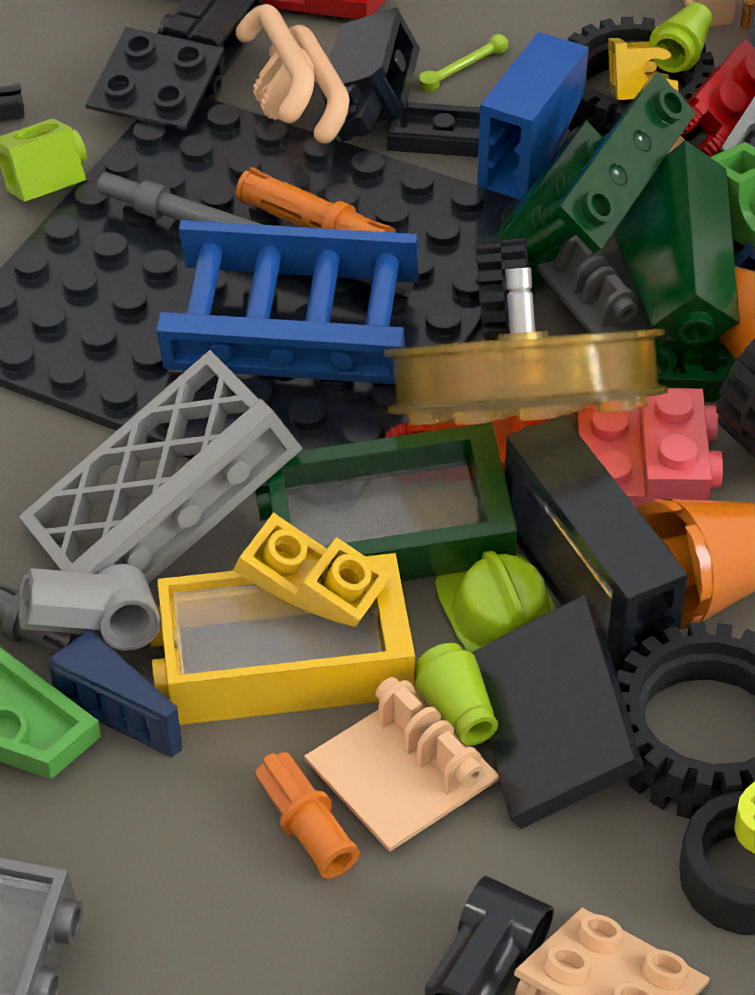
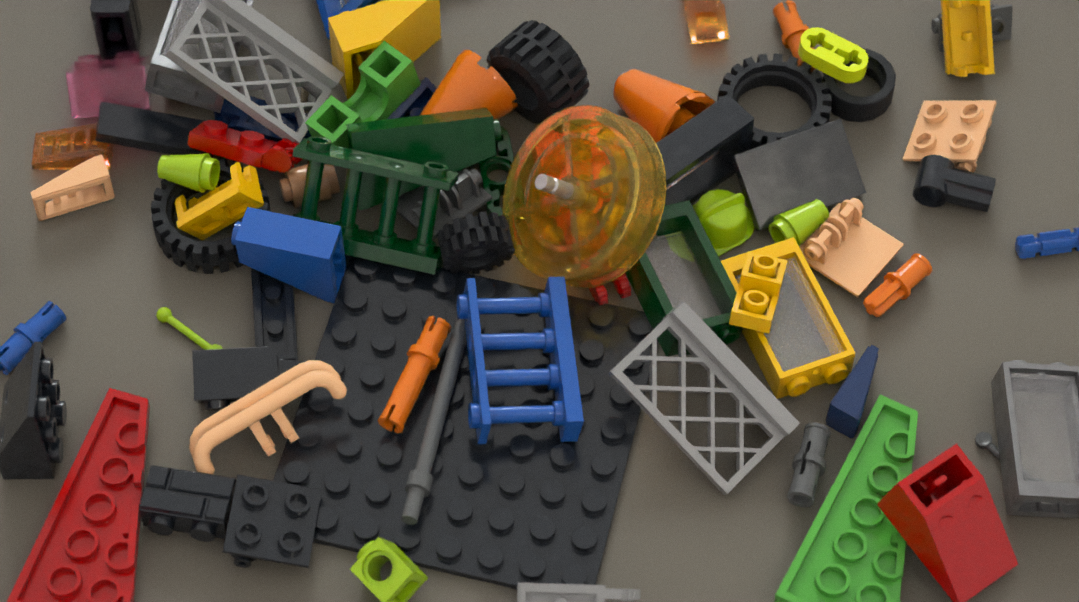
camera: 105 degrees left, 10 degrees up
light grey piece [18,564,160,651] -> none

